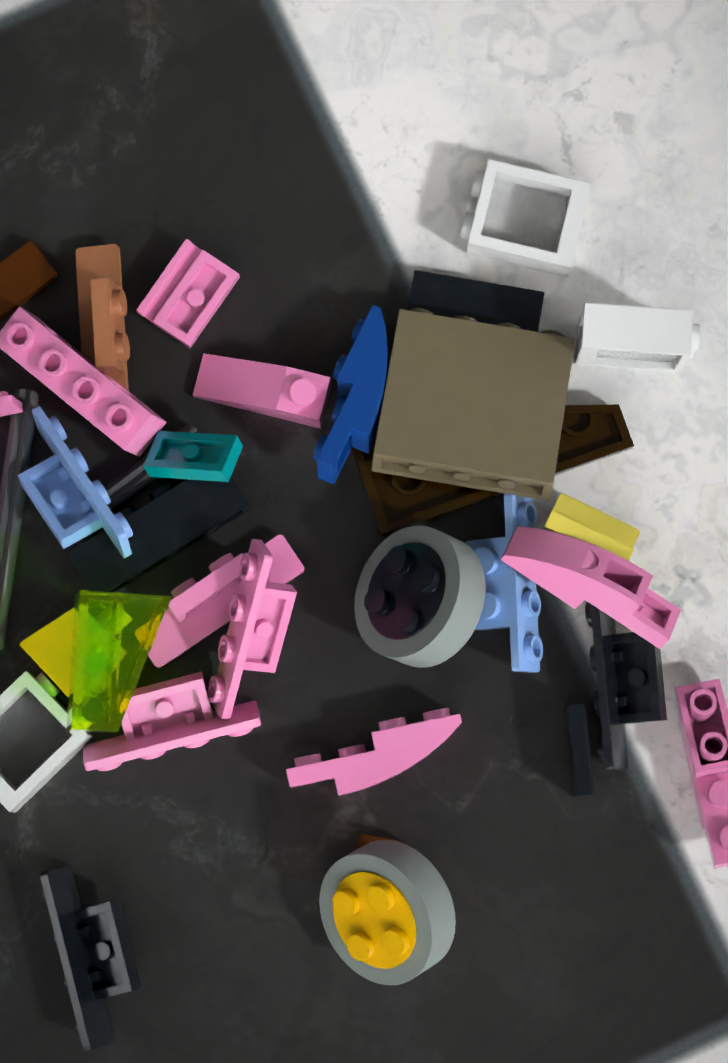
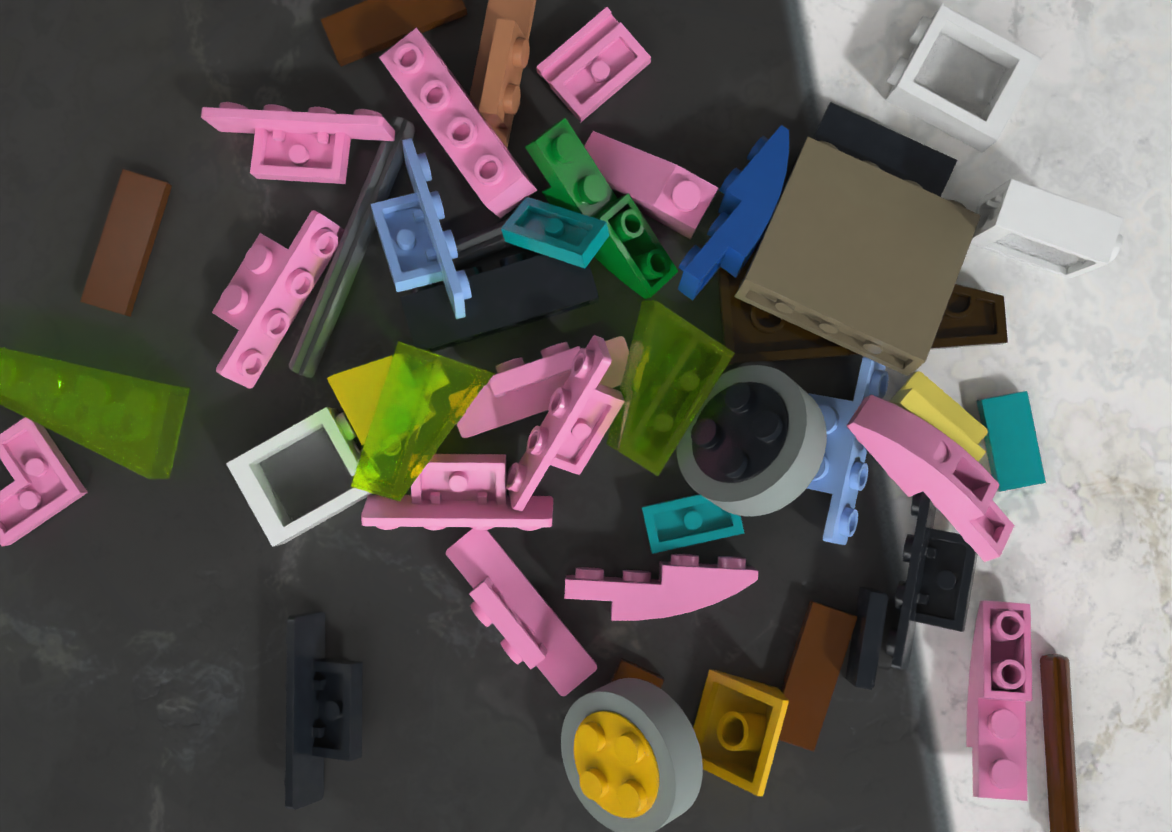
camera: 15 degrees right, 5 degrees up
none -> bright pink bracket [446,529,597,696]
none -> green slope [525,118,678,299]
none -> clear neon green wedge [606,300,735,476]
none -> teal plate [641,494,744,554]
none -> yellow slope [693,669,789,796]
none -> reddish brown tile [778,600,858,752]
none -> teal tile [976,391,1046,492]

